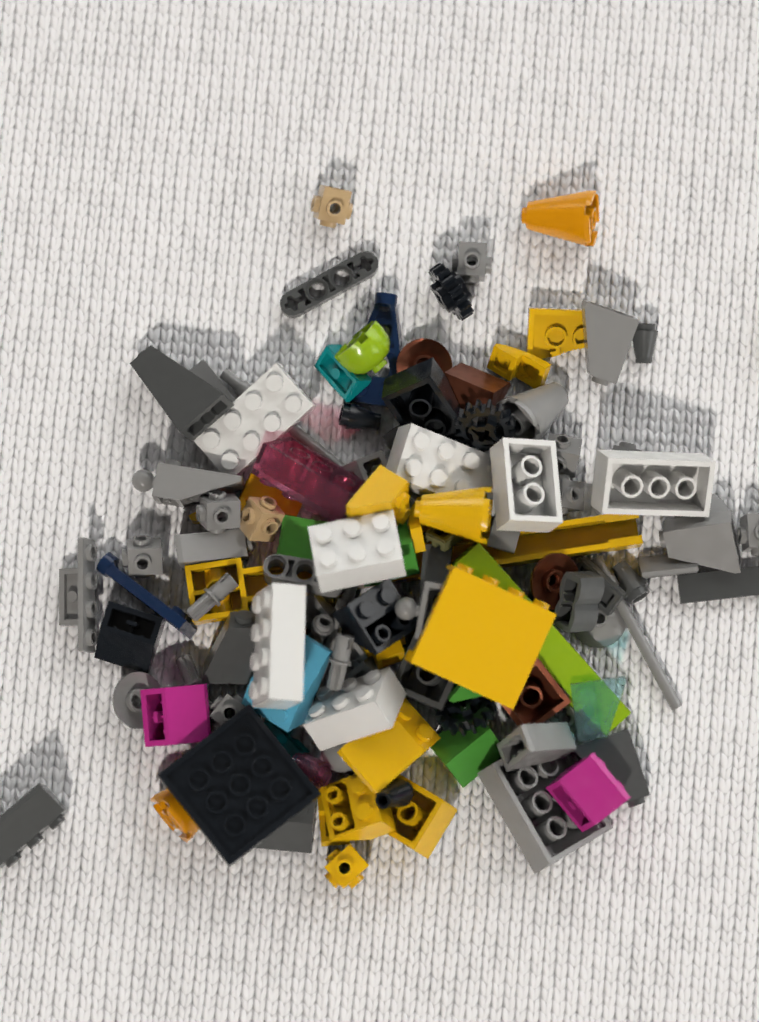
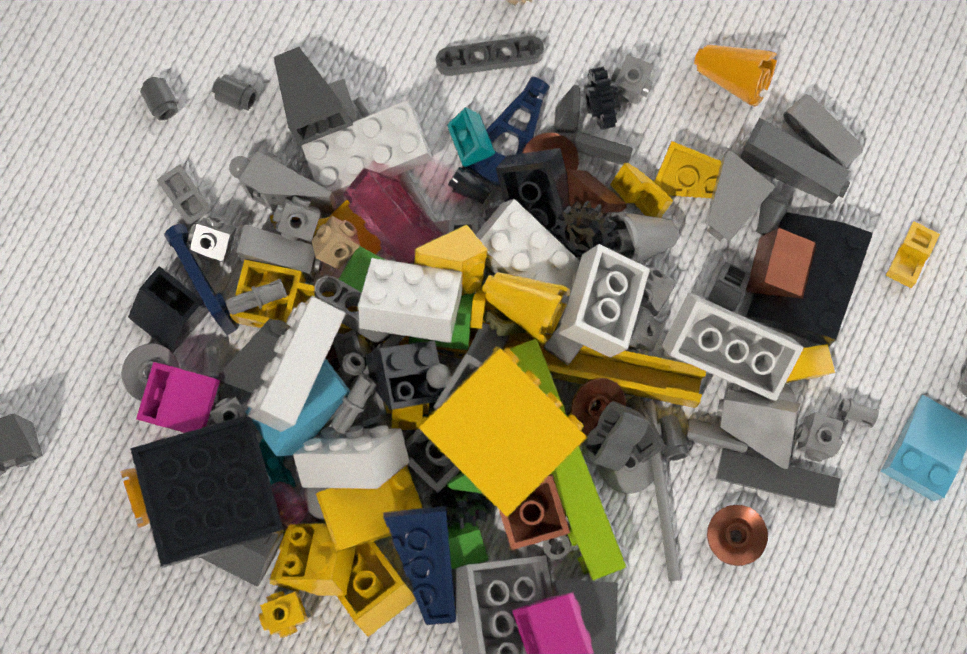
camera: 20 degrees right, 5 degrees down
light grey bracket [59,537,98,653] -> none
lime cylinder [334,320,390,374] -> none
black cone [375,779,414,809] -> none
light grey slope [497,722,577,771] -> none
clear light blue wing [570,676,626,742] -> none
none -> dark grey brick [140,77,178,121]
none -> light grey slope [157,164,212,226]
none -> dark grey brick [212,74,257,111]
none -> dark blue wing [383,506,456,625]
none -> dark grey slope [554,85,581,133]
none -> dark grey tile [574,132,633,165]
none -> copper dish [707,505,768,566]
none -> dark grey slope [708,262,750,311]
none -> dark grey slope [740,118,850,204]
none -> black slope [746,212,873,347]
none -> copper slope [746,228,816,299]
none -> light grey beam [783,94,863,168]
none -> yellow slope [786,344,835,383]

